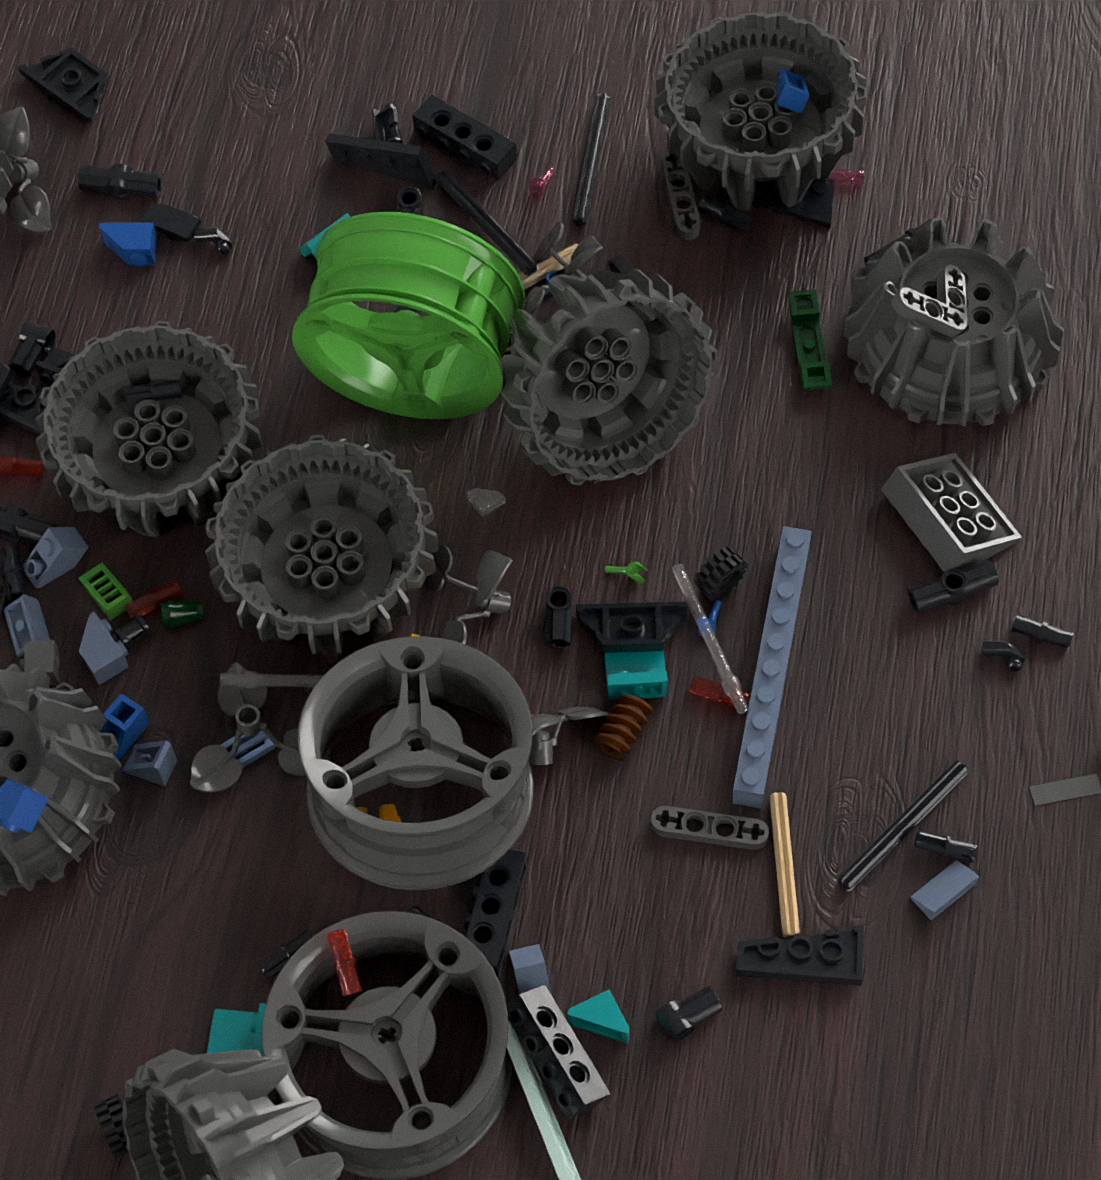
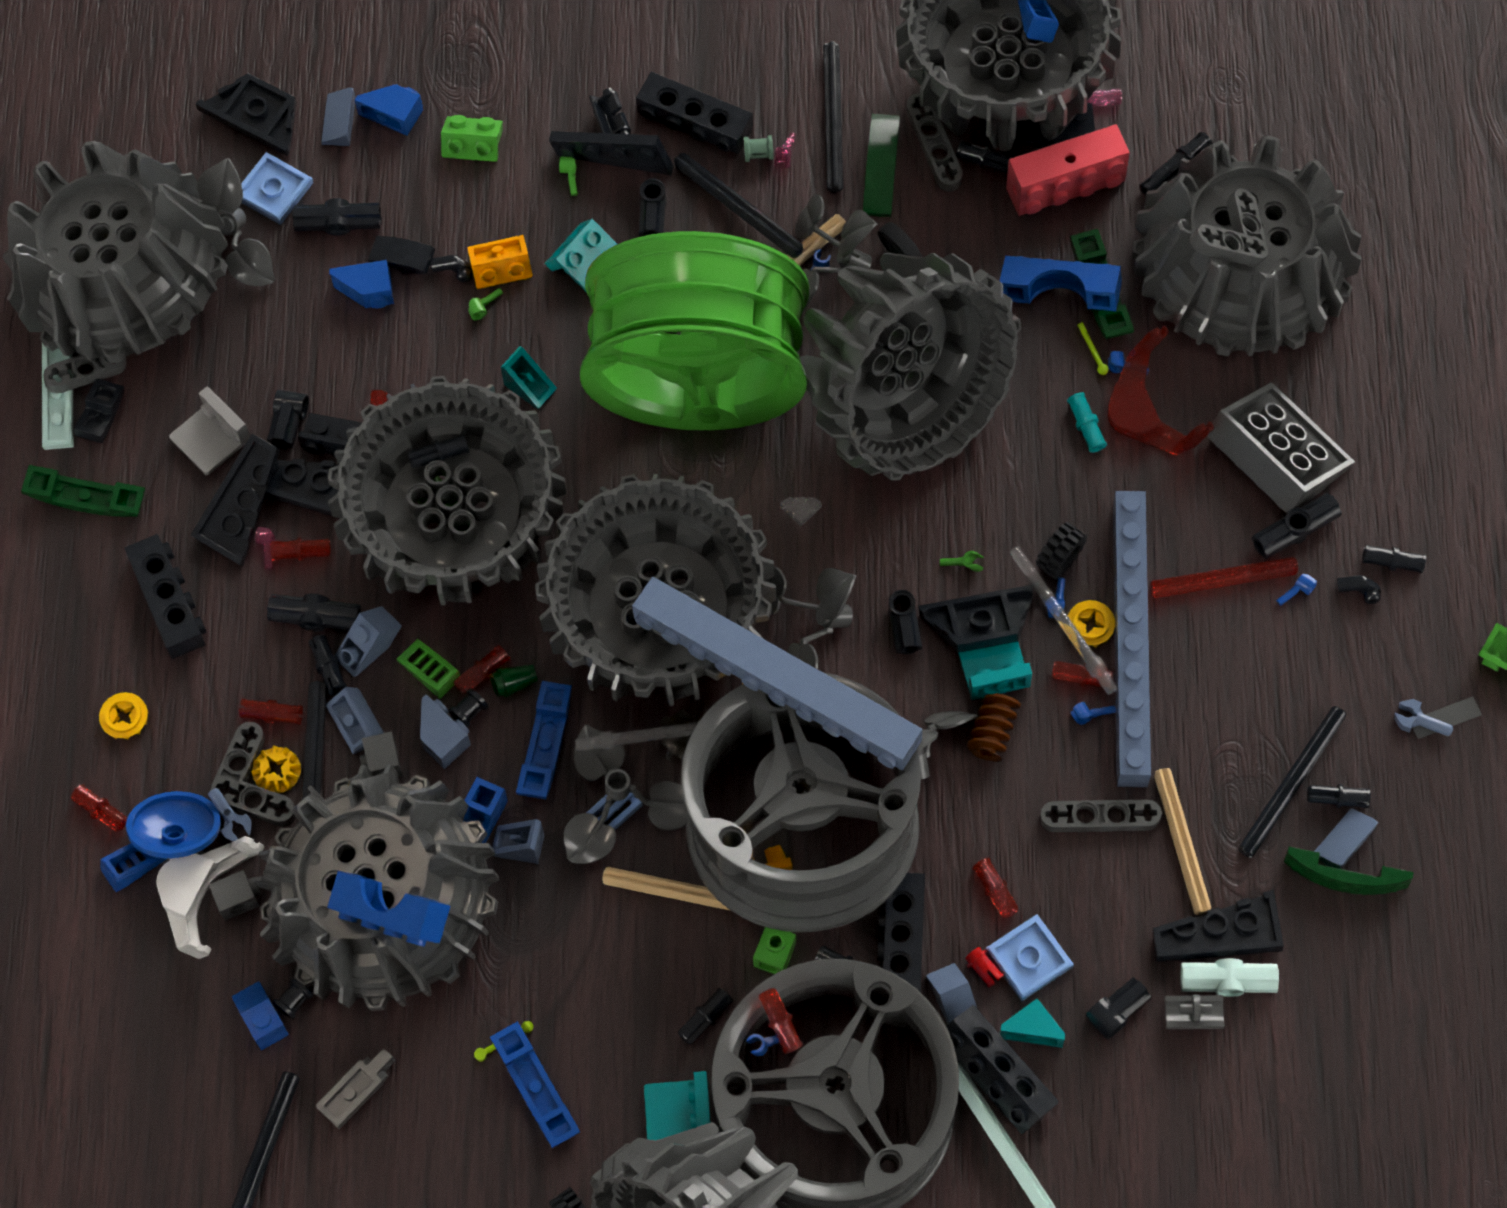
camera: 10 degrees left, 5 degrees up
none -> light blue tile [241,152,314,225]
none -> sand blue slope [321,88,356,146]
none -> blue slope [355,84,424,136]
none -> bright green bracket [441,115,503,162]
none -> light orange bracket [467,235,533,289]
none -> bright green hand [468,288,503,321]
none -> lime hinge [474,1021,534,1062]
none -> blue slope [490,1021,581,1149]
none -> teal slope [500,346,557,409]
none -> blue slope [516,681,572,800]
none -> bright green hand [559,156,578,196]
none -> tan axle [602,867,731,911]
none -> sand blue brick [632,576,923,771]
none -> sand green bush [744,135,774,162]
none -> blue hand [747,1030,793,1057]
none -> bright green brick [753,927,796,974]
none -> dark green slope [863,114,900,217]
none -> red pin [965,947,1004,988]
none -> clear red axle [972,858,1018,918]
none -> light blue tile [986,914,1074,1001]
none -> blue arch [1000,256,1122,312]
none -> coral brick [1006,124,1130,216]
none -> teal pin [1067,392,1107,453]
none -> yellow gear [1067,600,1115,648]
none -> blue hand [1071,702,1116,725]
none -> lime hinge [1077,322,1109,375]
none -> clear red piece [1108,326,1214,456]
none -> blue hand [1108,351,1149,375]
none -> clear red axle [1150,557,1299,598]
none -> dark grey hips [1164,995,1225,1029]
none -> light aqua piece [1180,958,1279,997]
none -> blue hand [1276,574,1317,606]
none -> dark green slope [1284,846,1414,895]
none -> sand blue bar [1394,699,1453,736]

